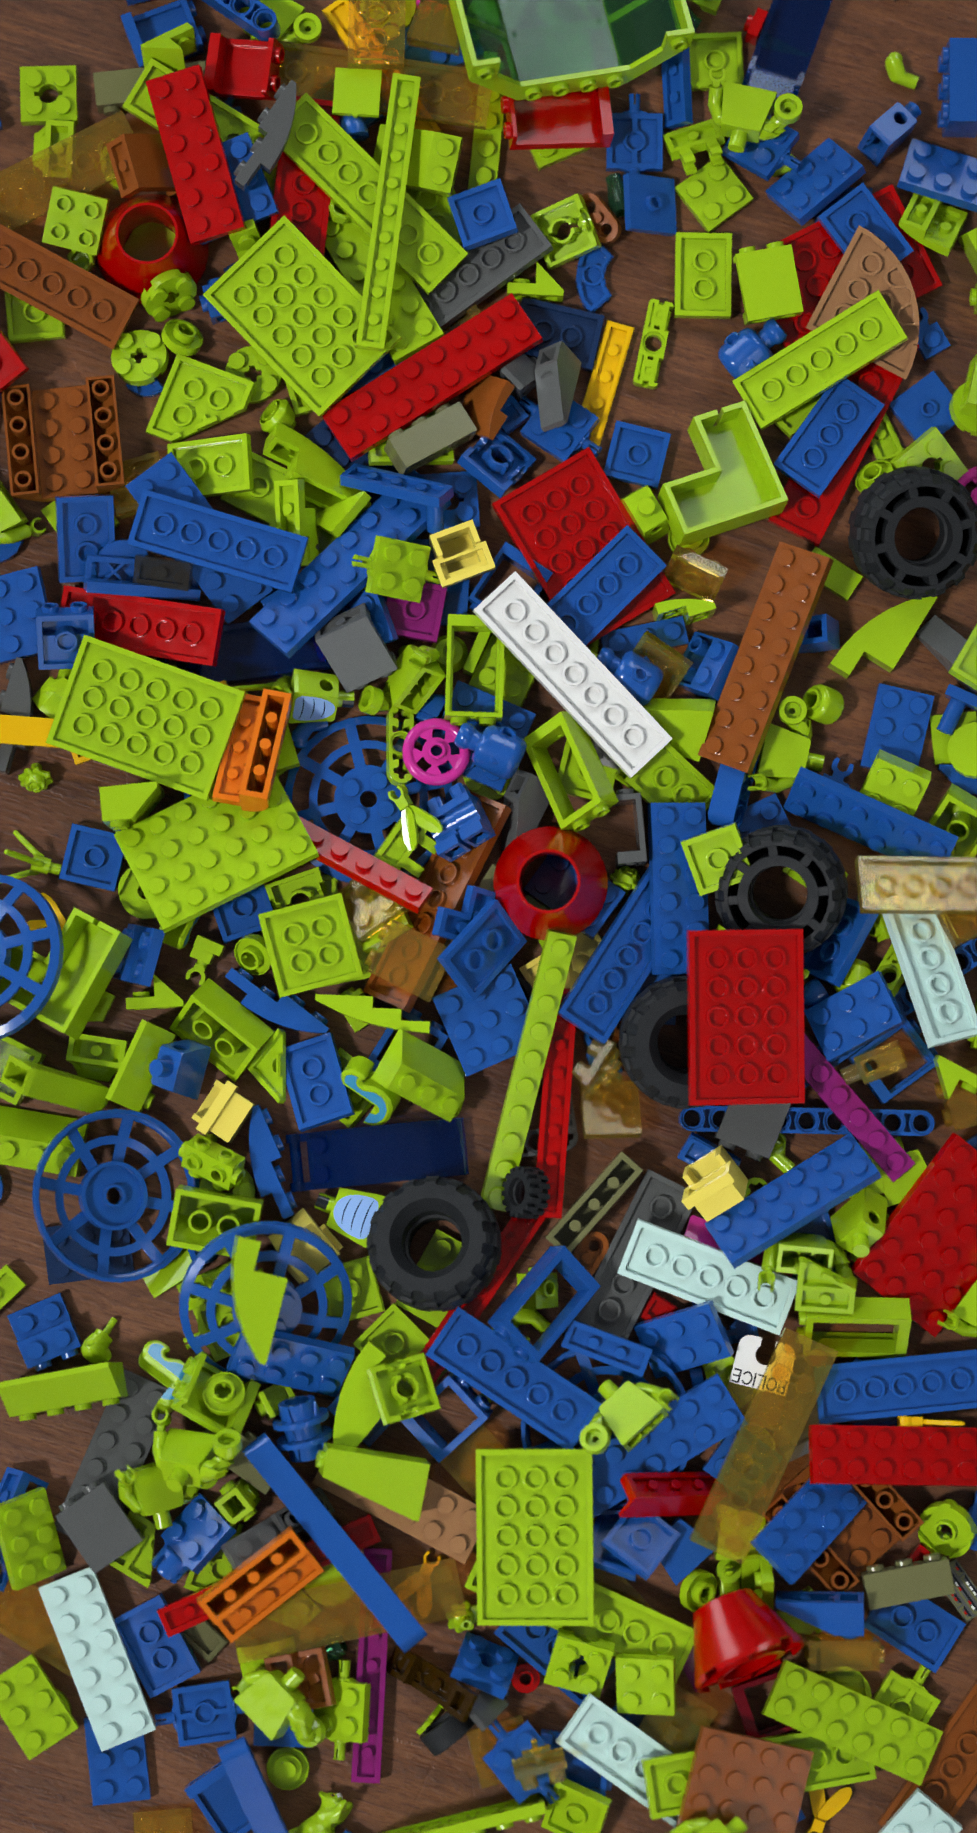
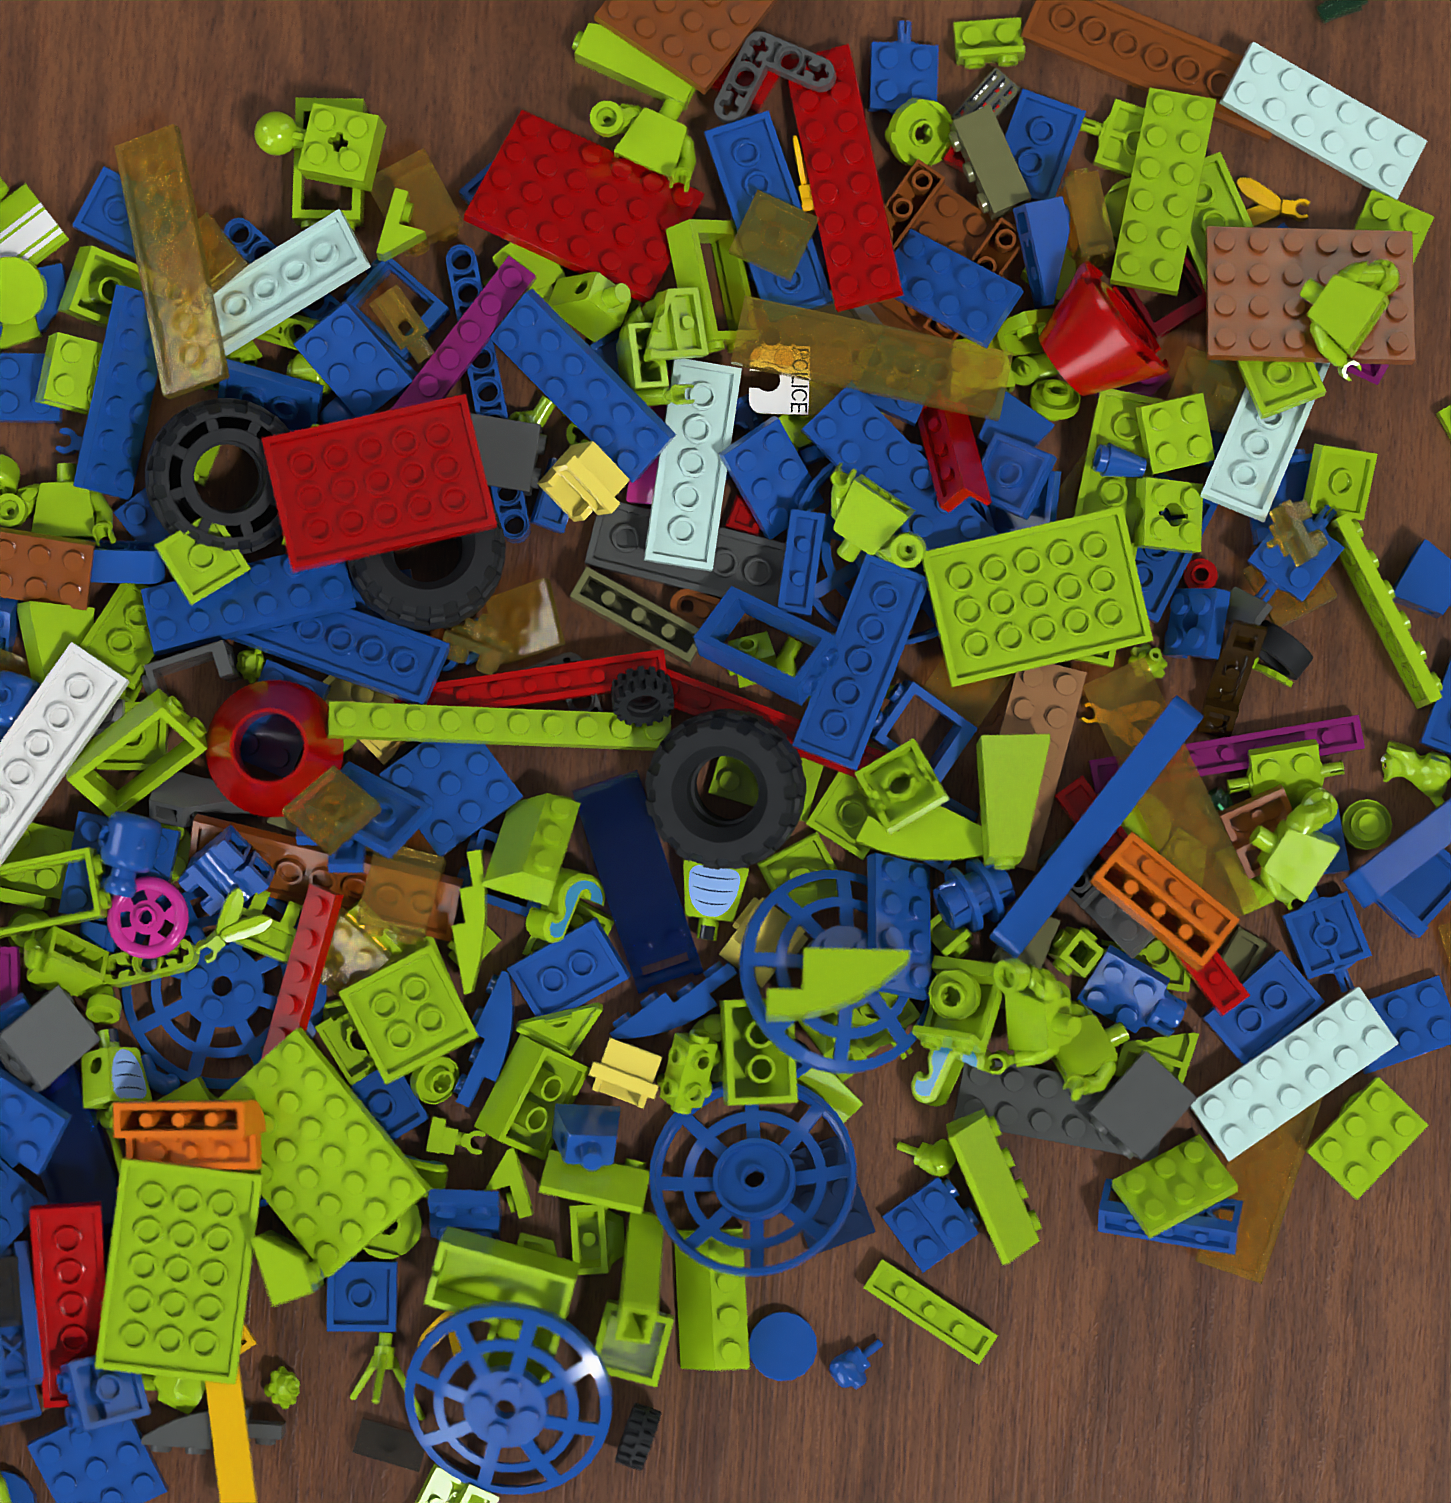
camera: 95 degrees left, 0 degrees up
none -> clear yellow hinge [282,765,382,856]
none -> clear yellow hinge [729,190,820,282]
none -> blue cone [1093,443,1147,478]

